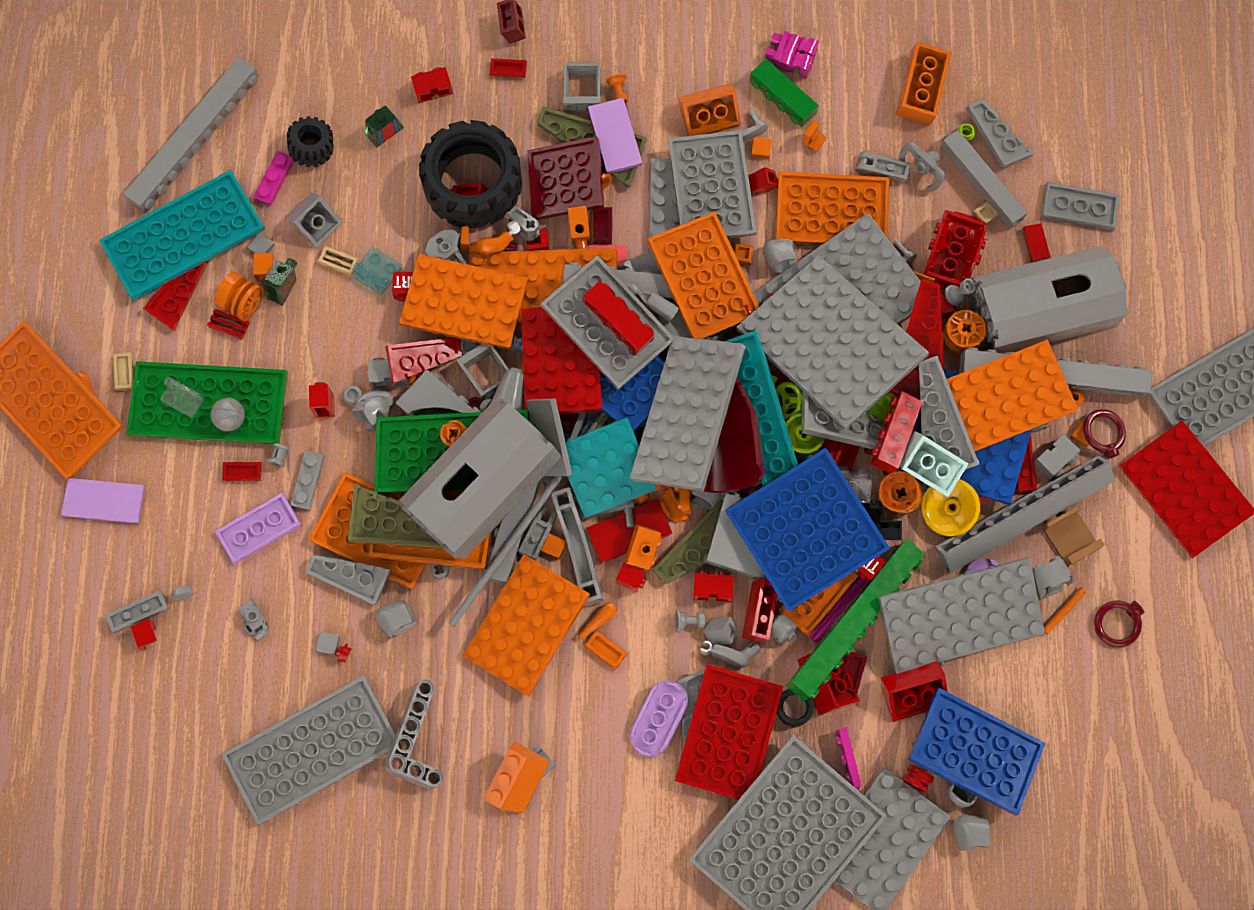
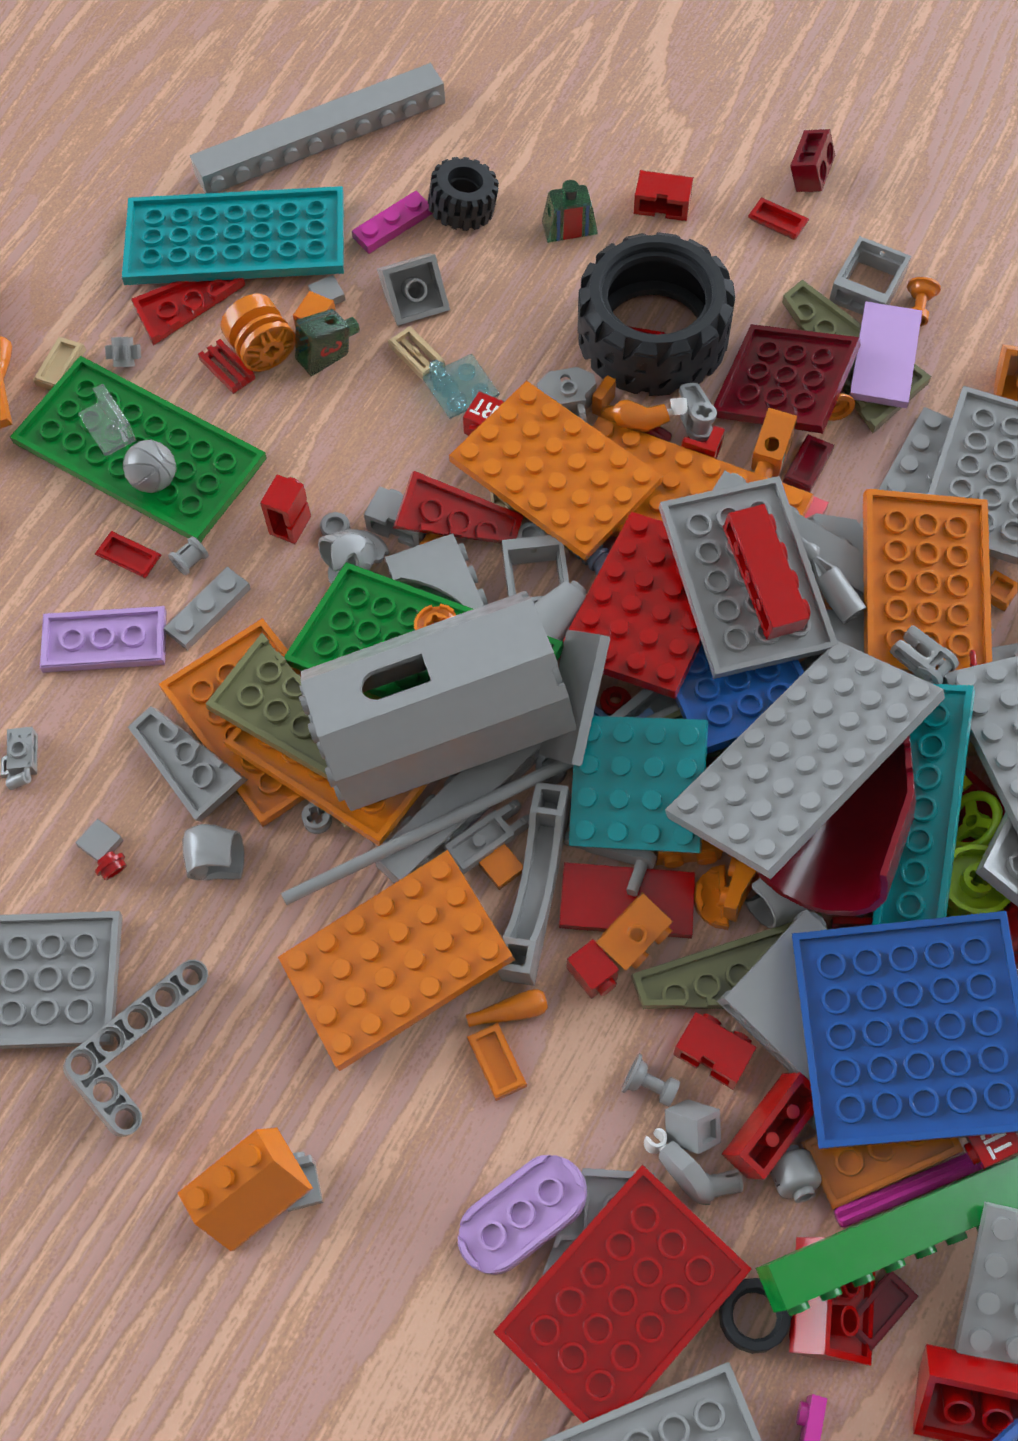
camera: 30 degrees right, 10 degrees down
none -> light grey gear [105,337,141,367]
none -> light grey piece [890,625,959,684]

